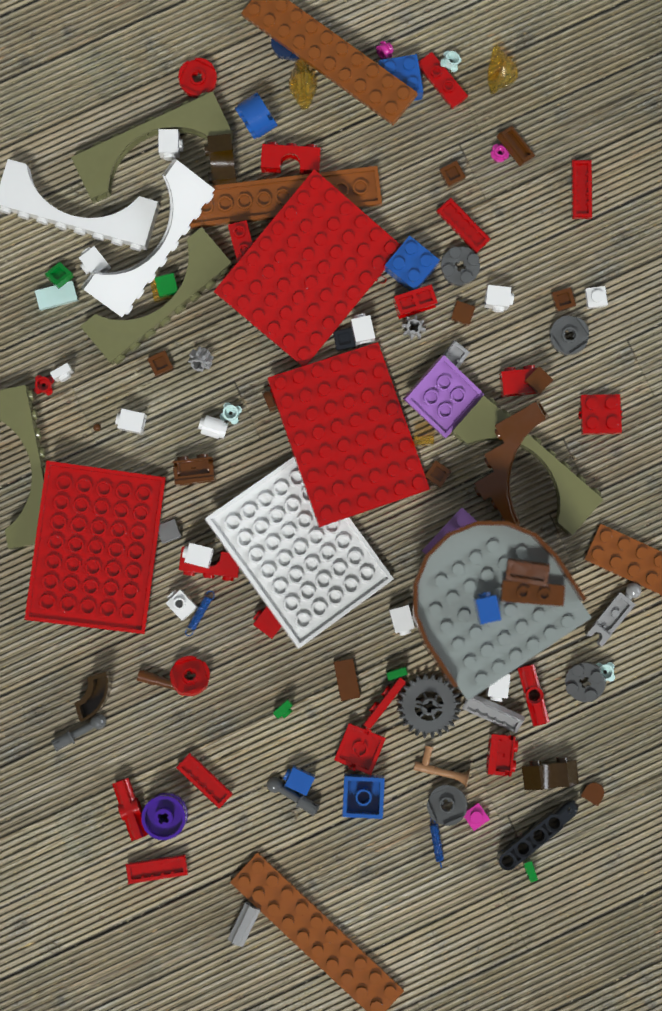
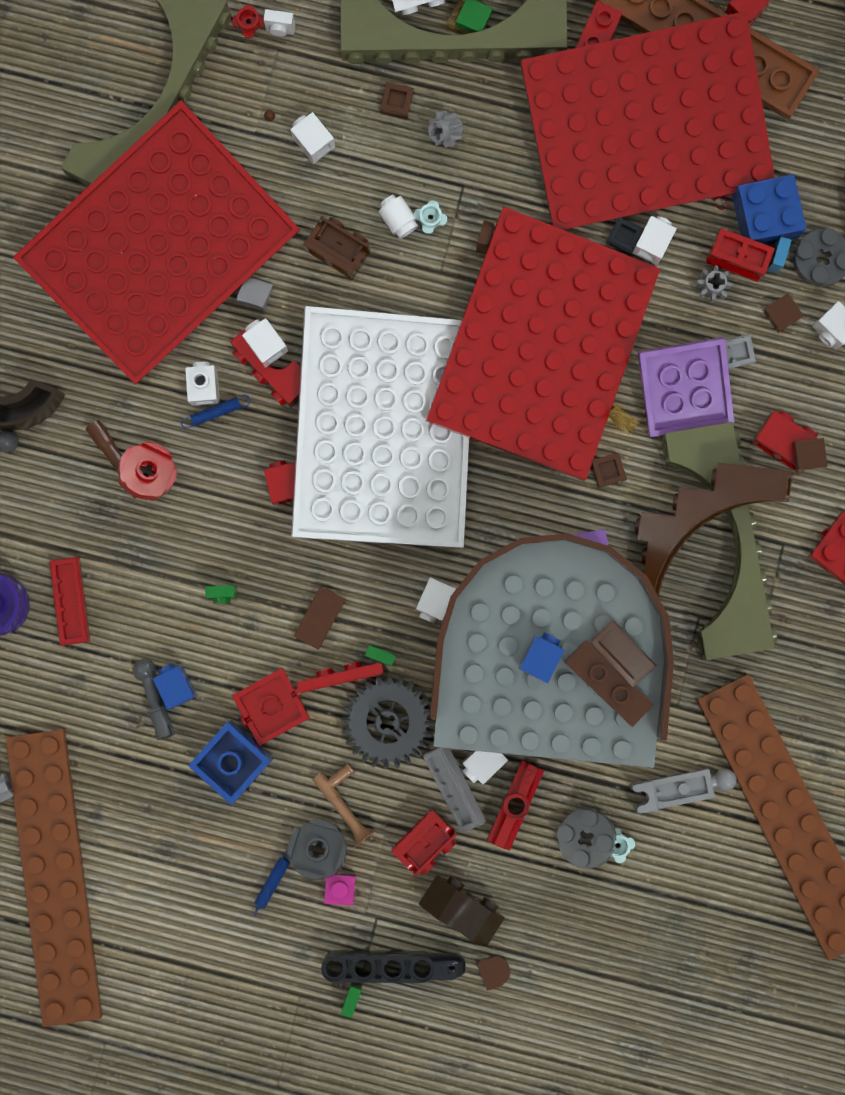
camera: 40 degrees right, 0 degrees up
none -> dark azure tile [767,237,792,273]

